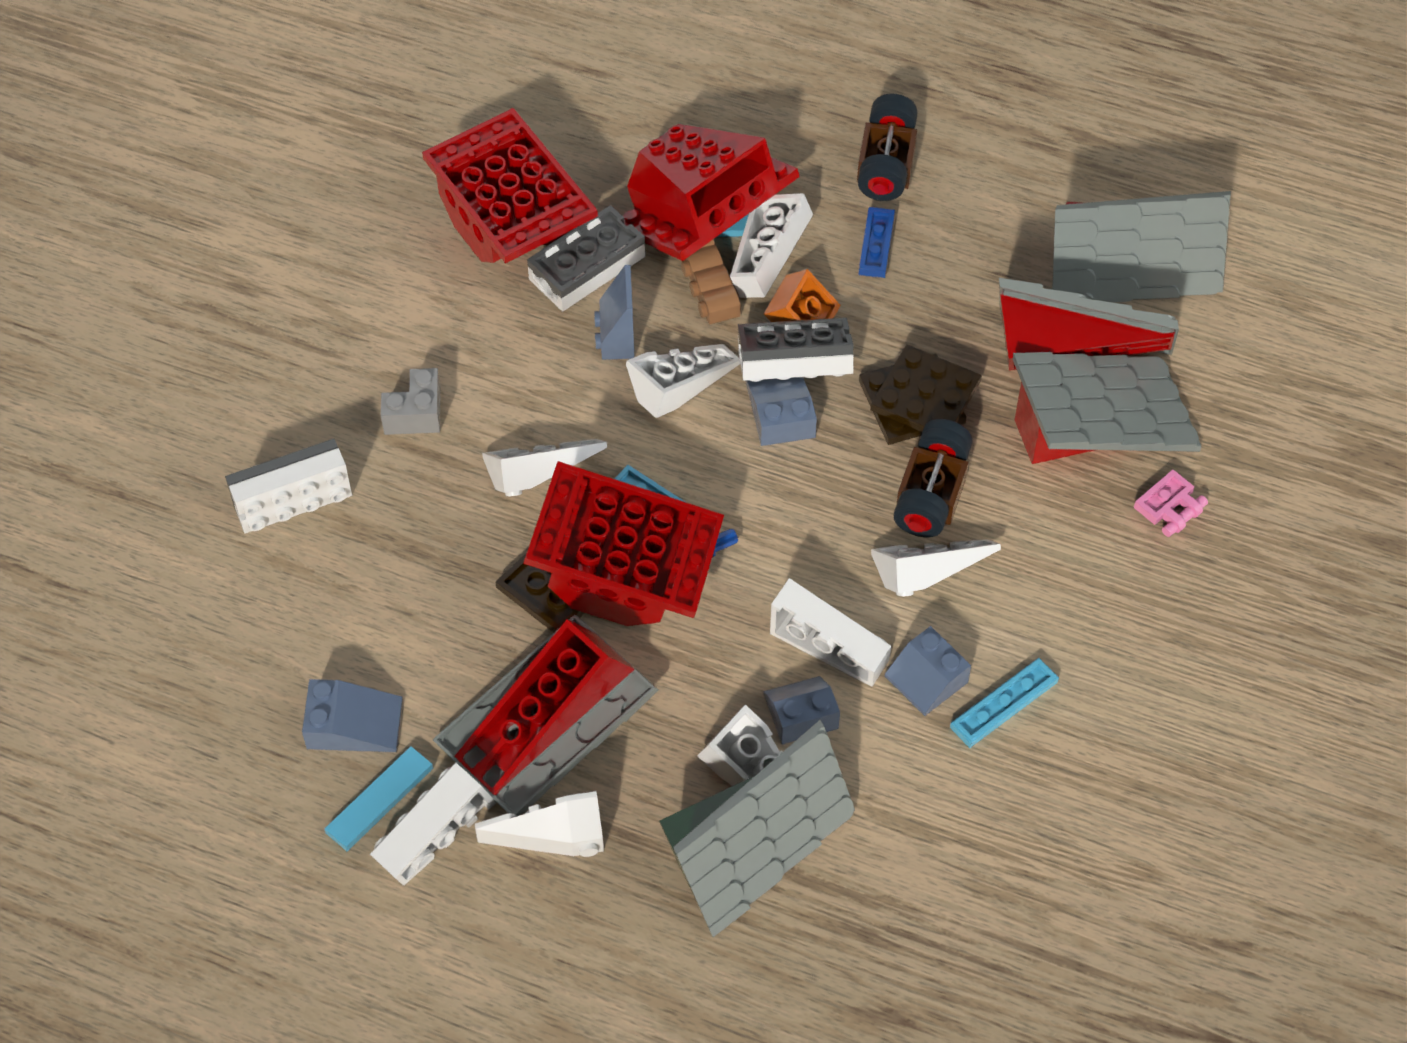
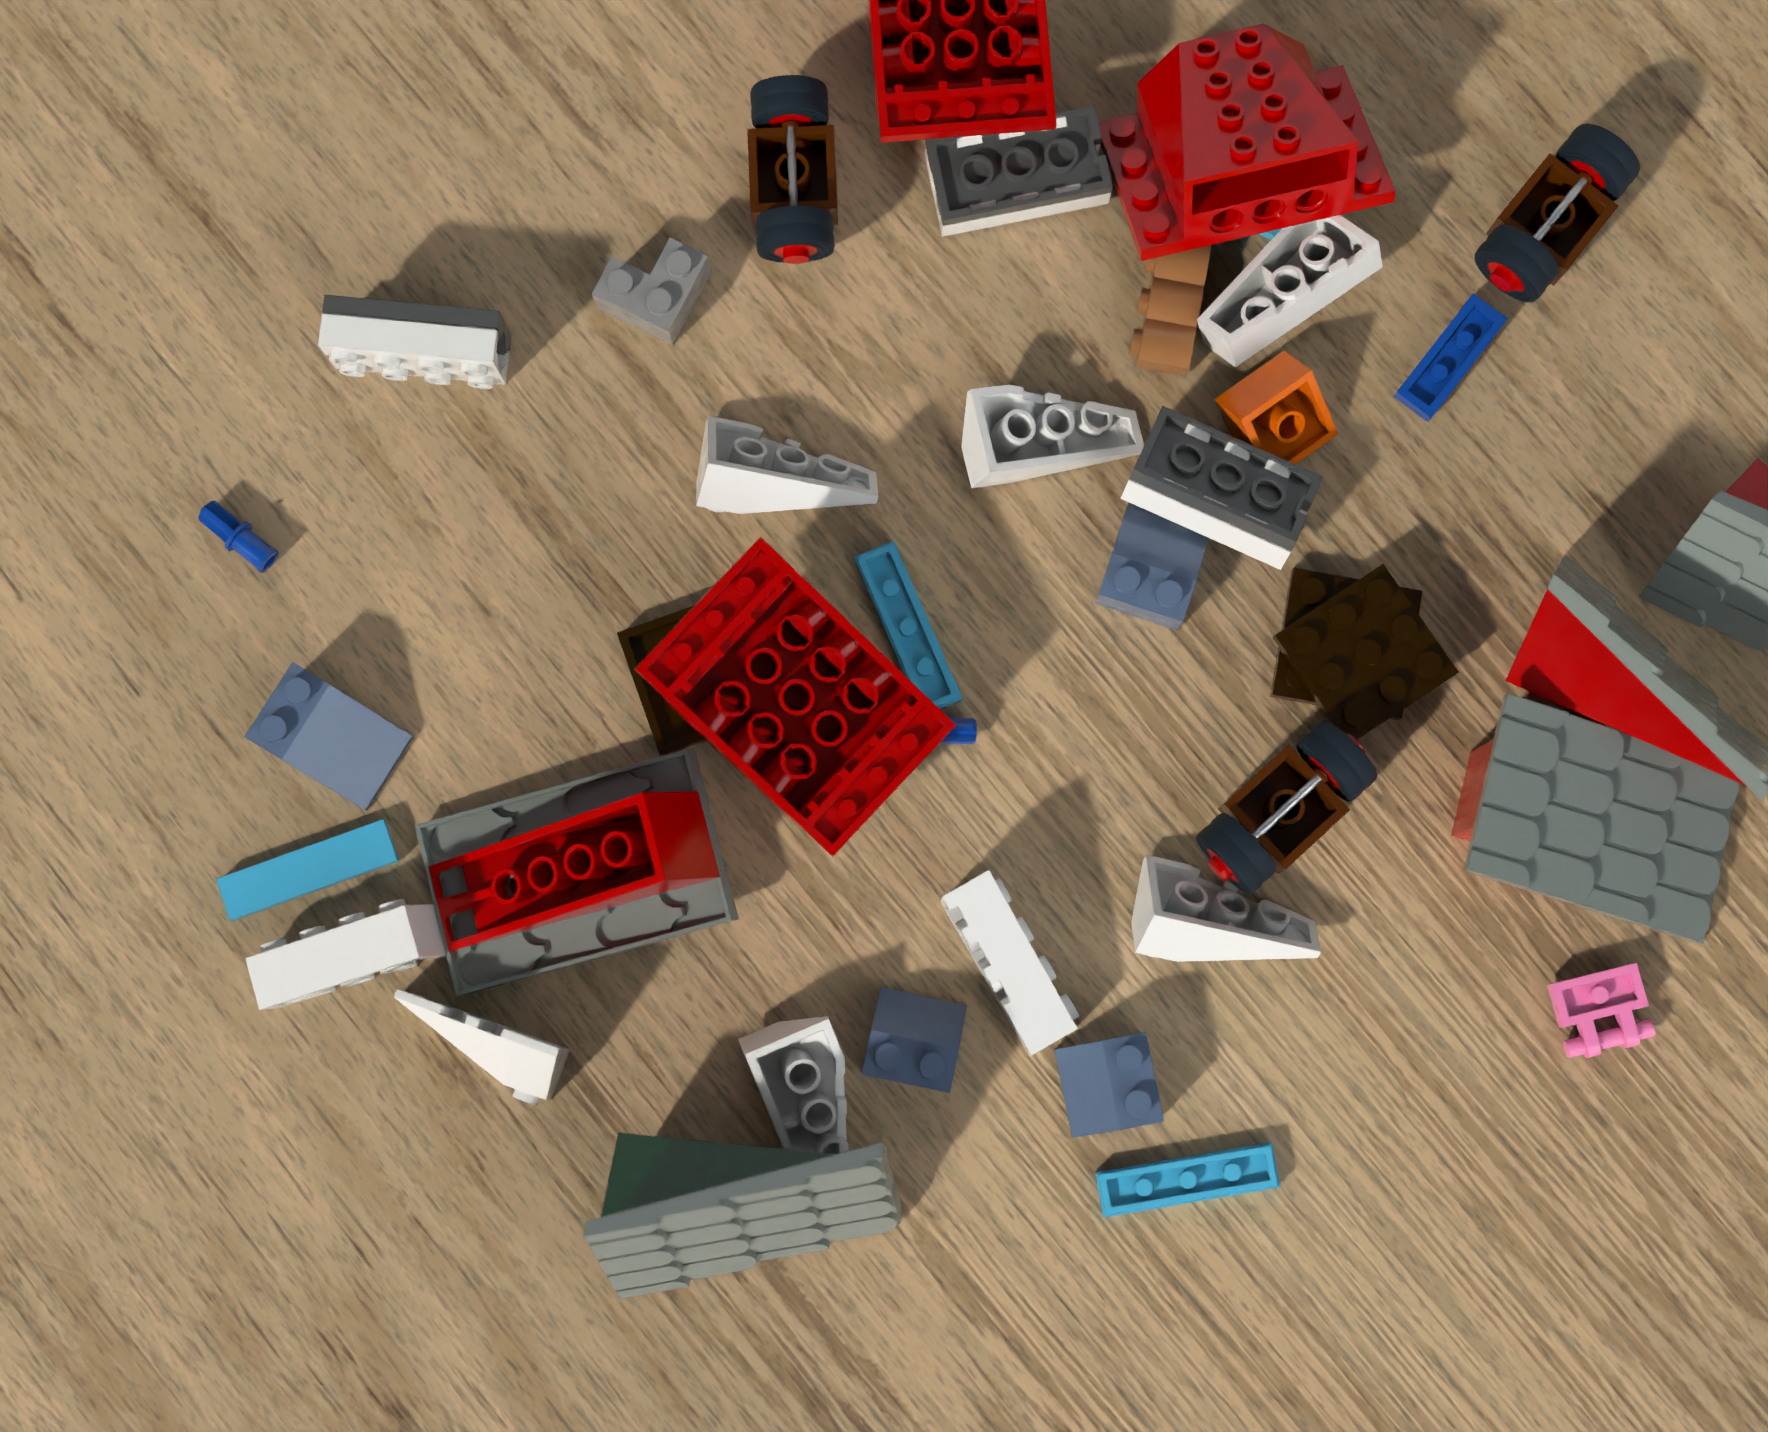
camera: 30 degrees right, 25 degrees up
sand blue slope [594,265,634,360] -> none
none -> blue axle [198,501,279,573]
none -> brick [747,75,838,264]

